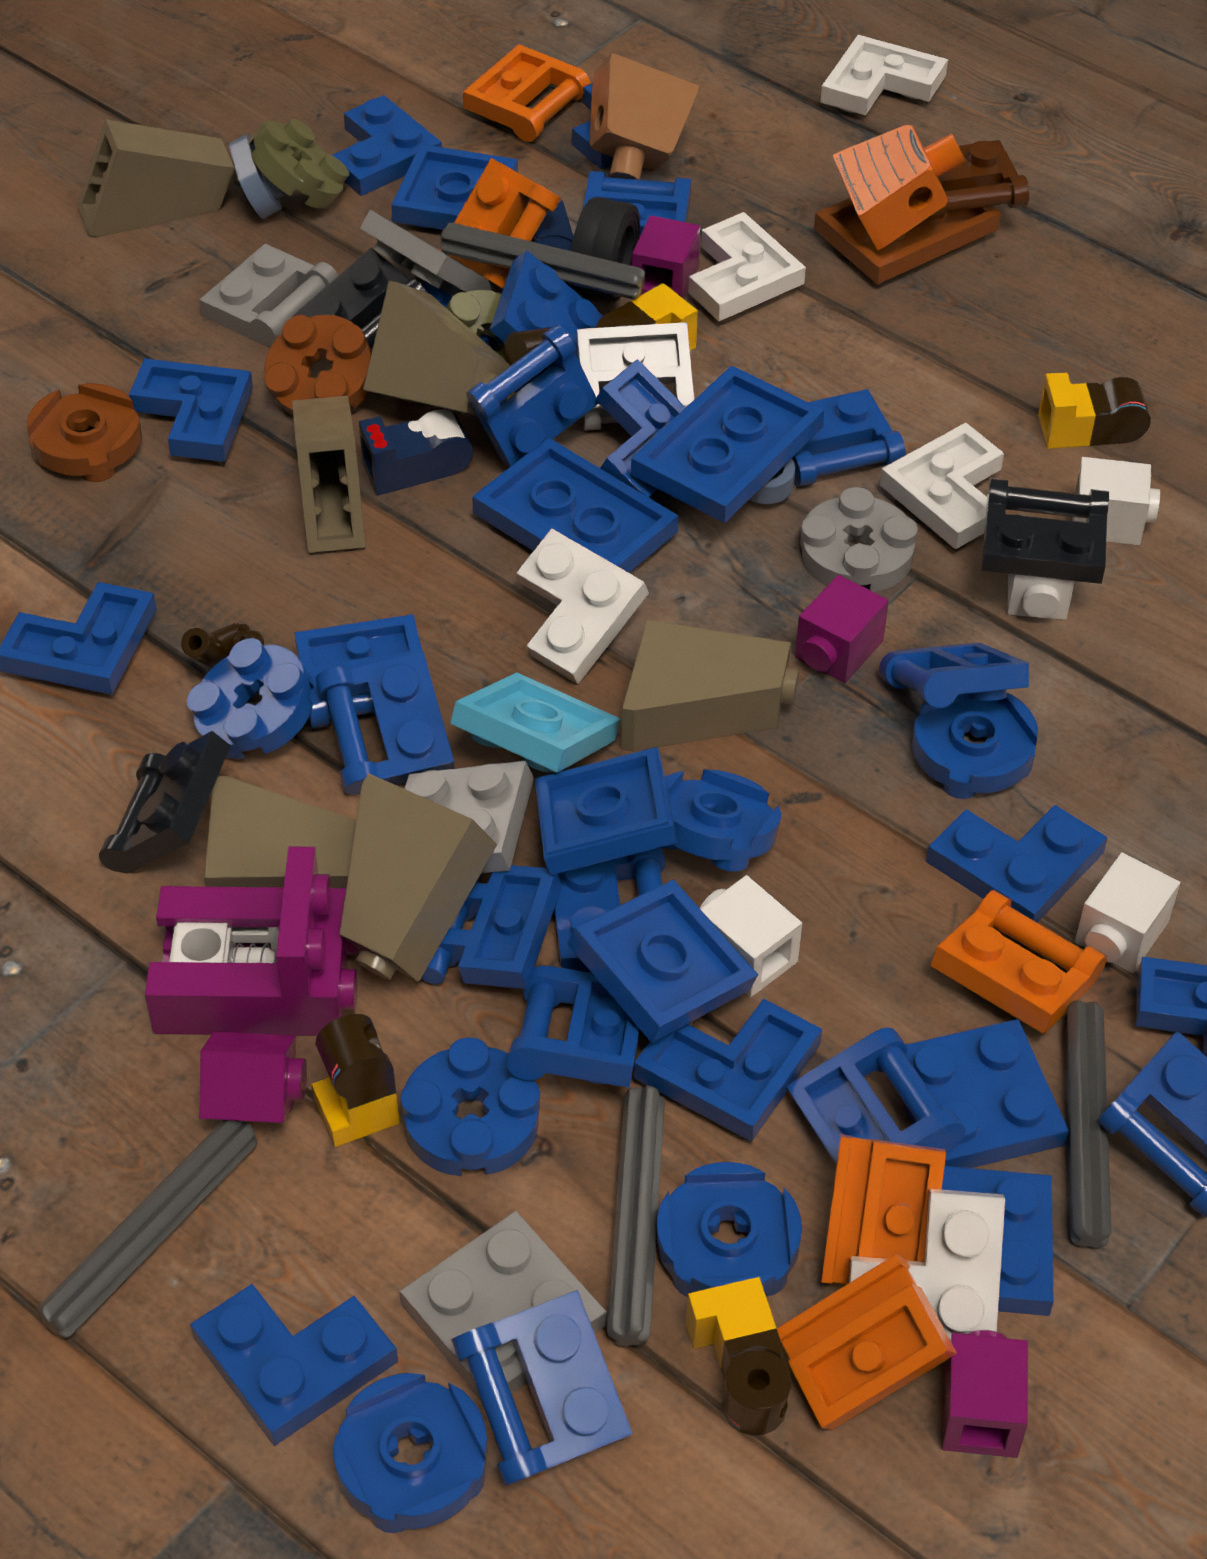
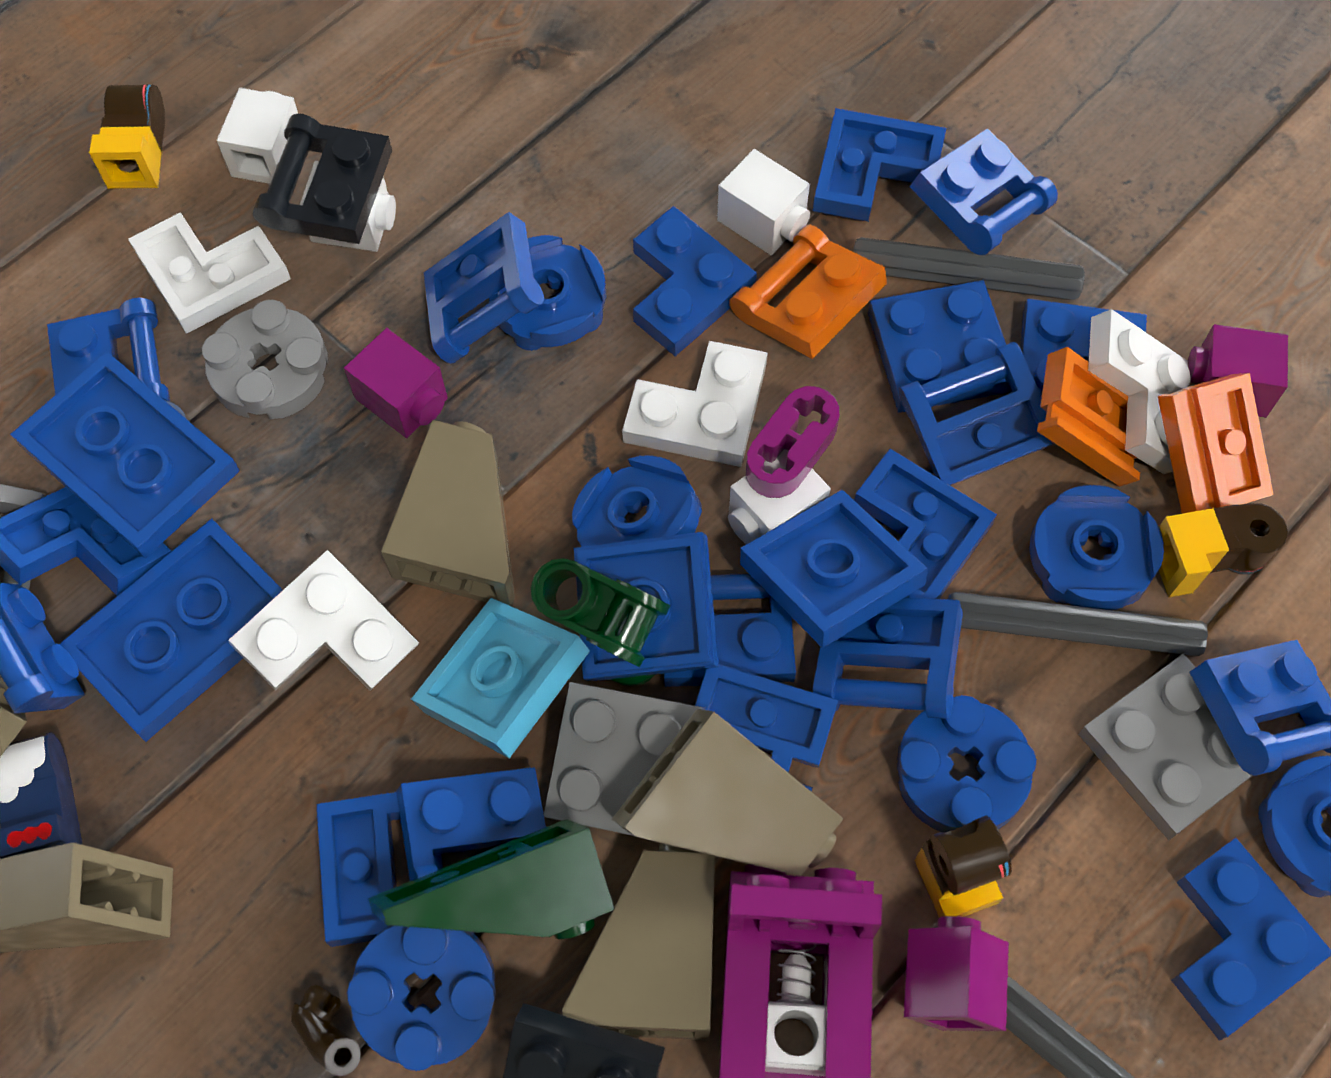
camera: 85 degrees left, 15 degrees up
none -> dark green slope [368,819,614,939]
none -> dark green piece [531,558,671,667]
none -> white plate [622,341,768,467]
none -> magenta beam [746,386,840,498]

